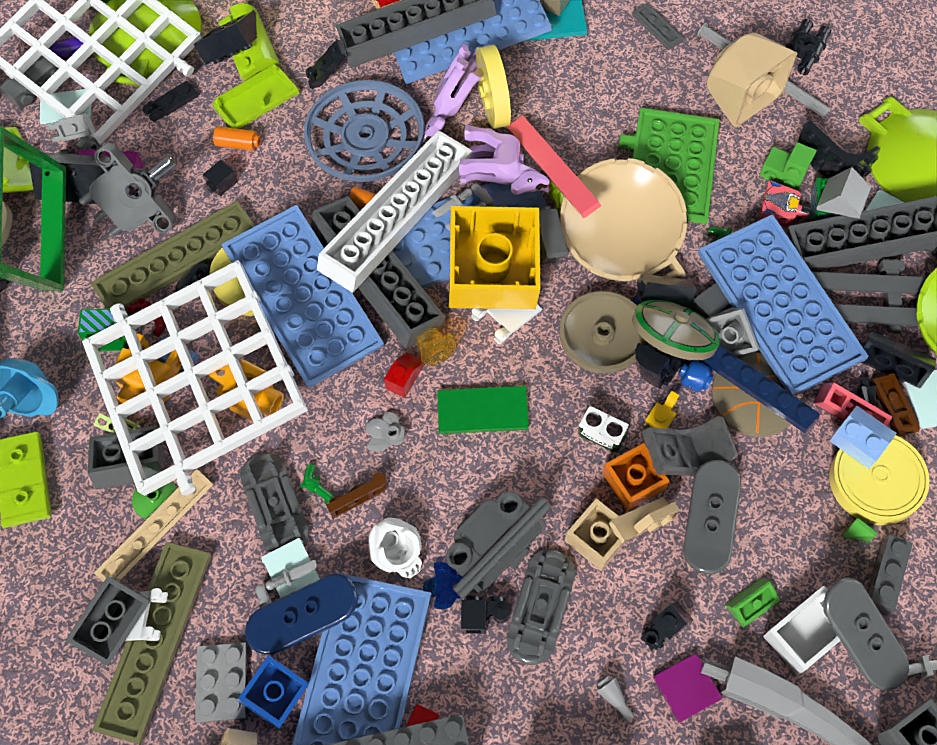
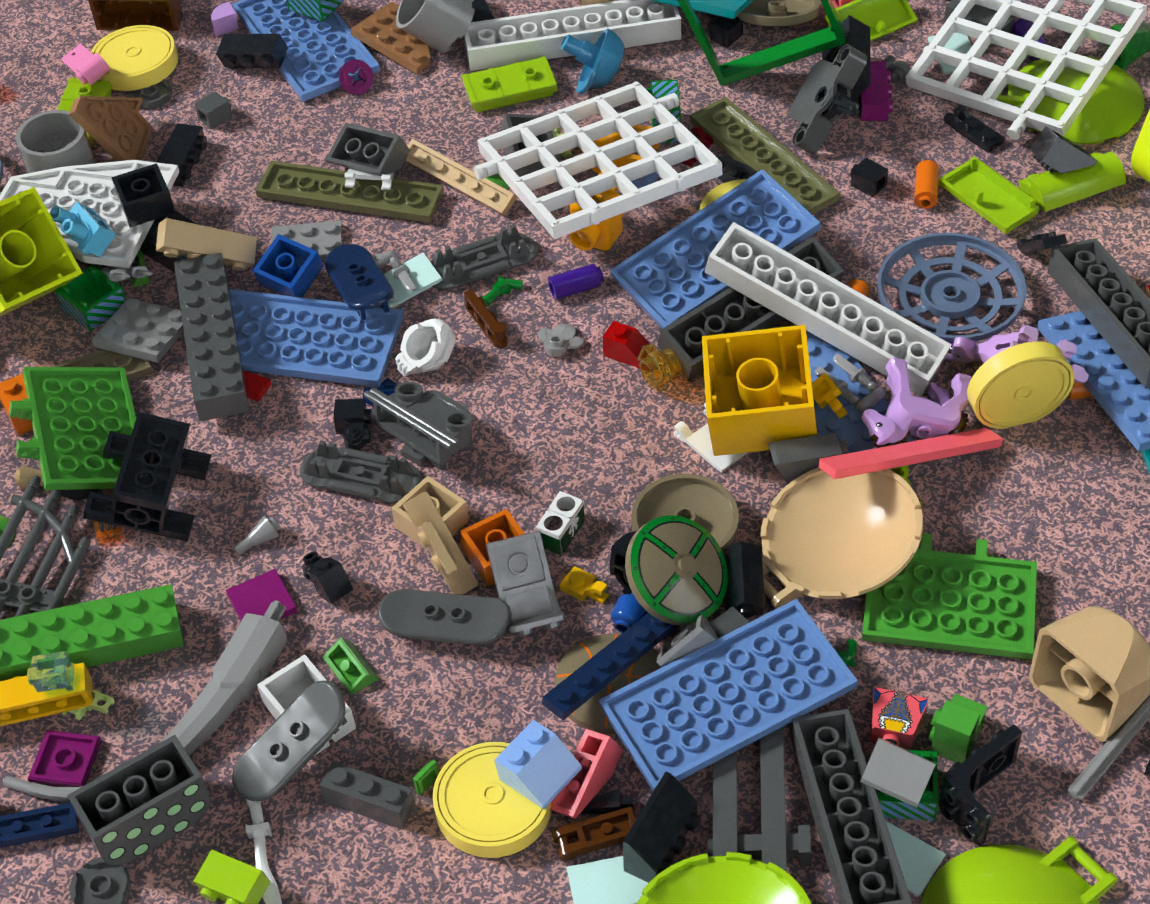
camera: 90 degrees right, 15 degrees down
light grey hinge [45,113,96,142] -> none
green tile [437,386,529,434] -> none
none -> dark purple brick [548,263,604,300]

